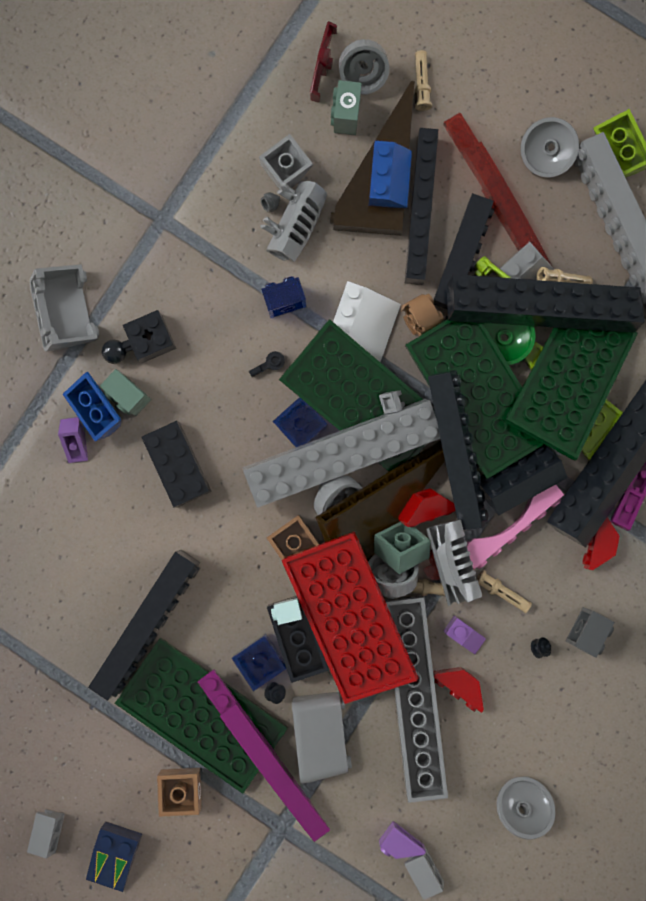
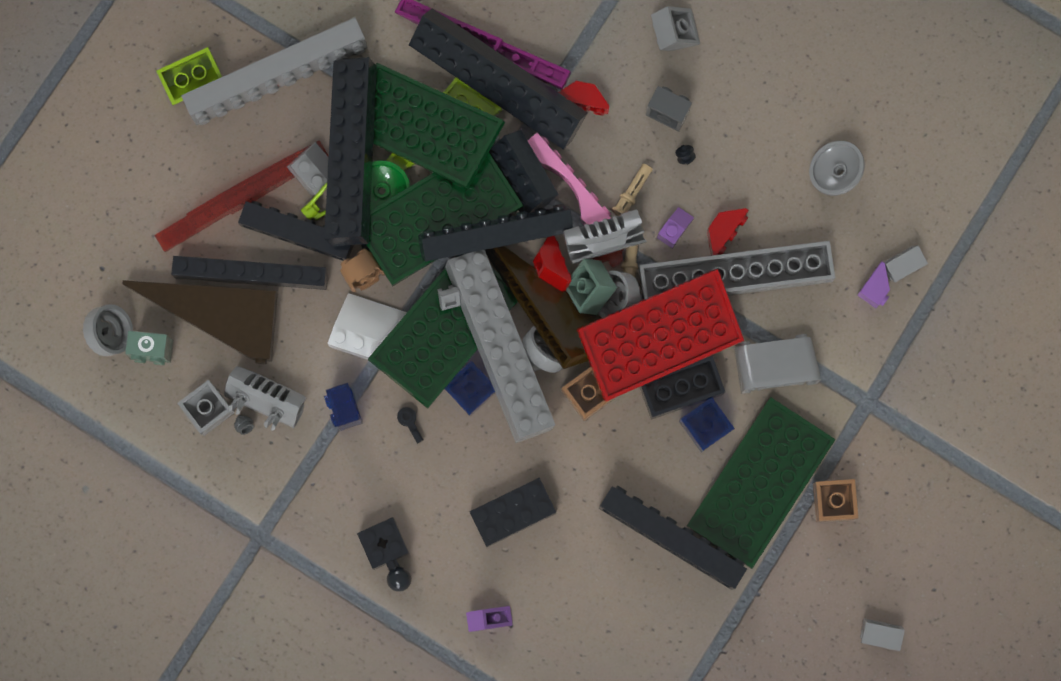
camera: 95 degrees left, 5 degrees down
light grey windscreen [30,265,99,352] -> none
blue slope [63,372,121,442] -> none
dark blue slope [86,821,142,892] -> none
sand green brick [100,369,151,416] -> none
magenta slope [198,669,330,842] -> none
black wheel [264,682,286,704] -> none
light aqua brick [271,598,302,625] -> none
dark red plate [310,21,337,102] -> none
blue slope [369,141,412,208] -> none
tan pin [414,50,432,111] -> none
light grey dish [521,117,579,177] -> none
tan pin [537,267,593,284] -> none

